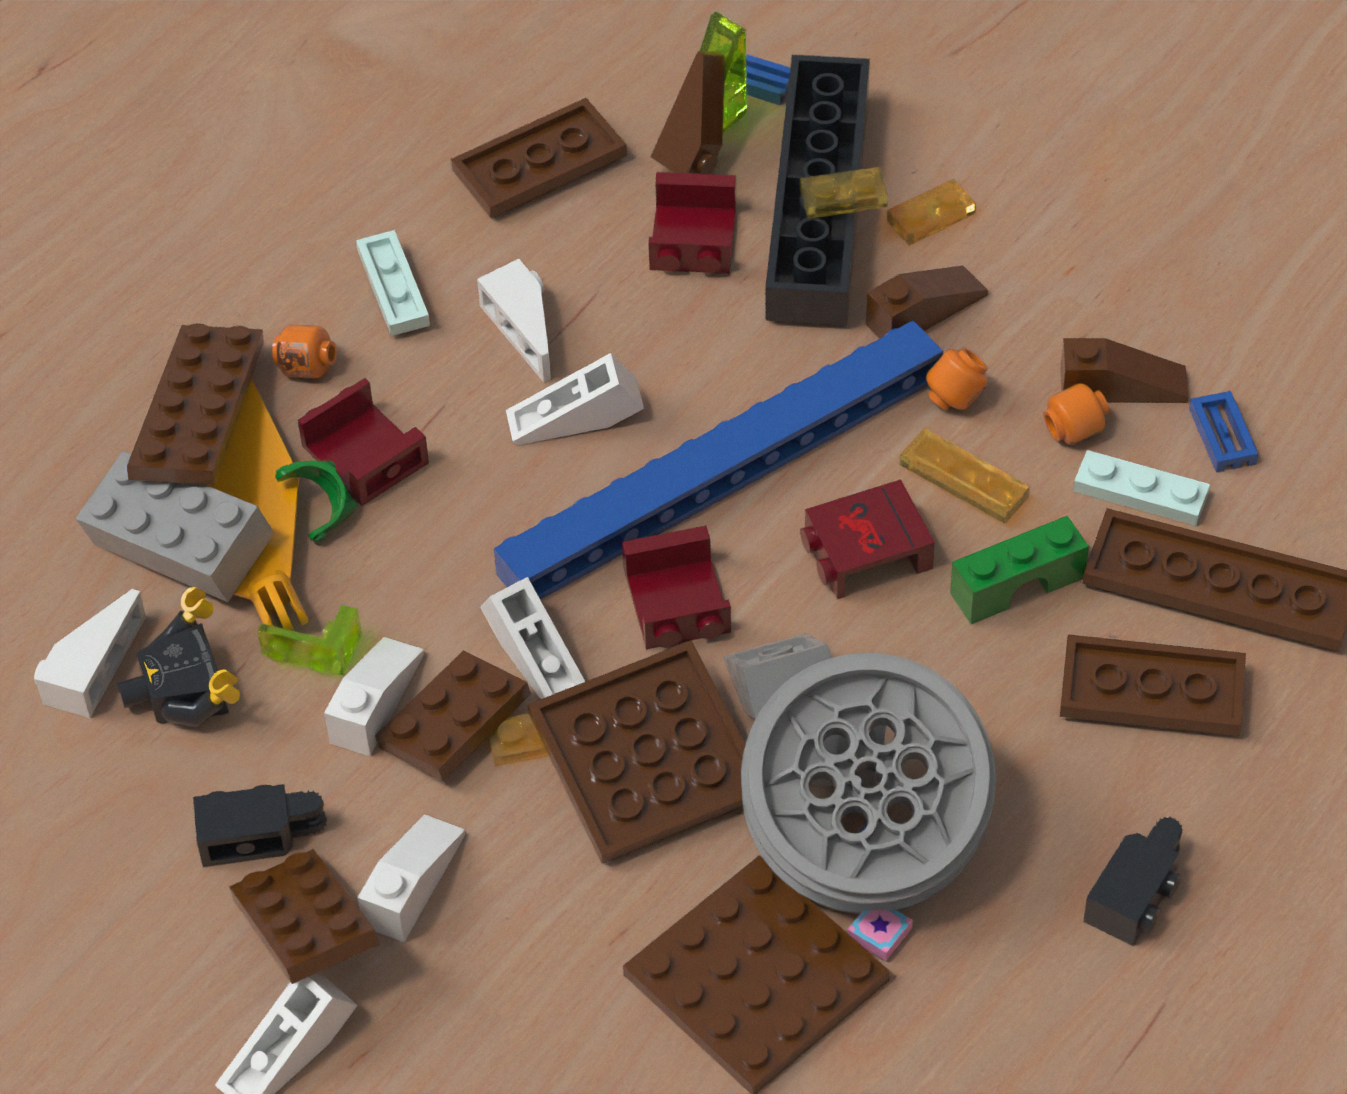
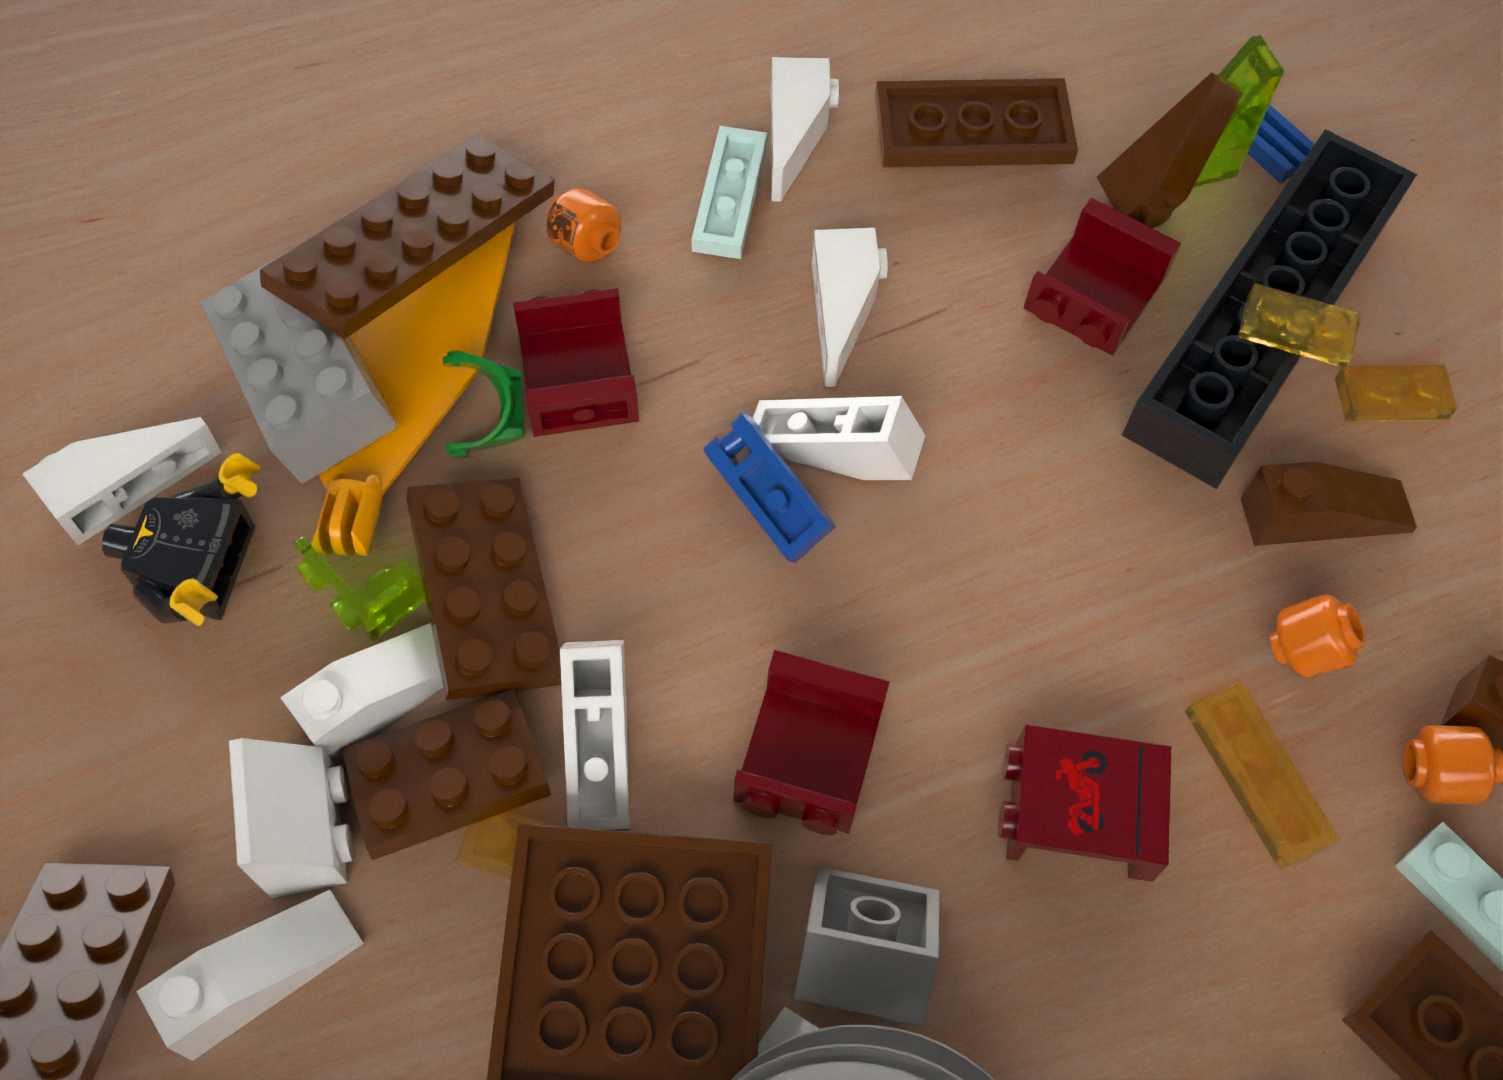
camera: 25 degrees right, 10 degrees up
black hinge [193,784,327,867] -> none
blue brick [494,321,943,599] -> none
green arch [950,515,1089,624] -> none
none -> white slope [229,738,355,899]
none -> reddish brown plate [406,478,561,700]
none -> blue plate [703,412,836,563]
none -> white slope [770,57,839,201]

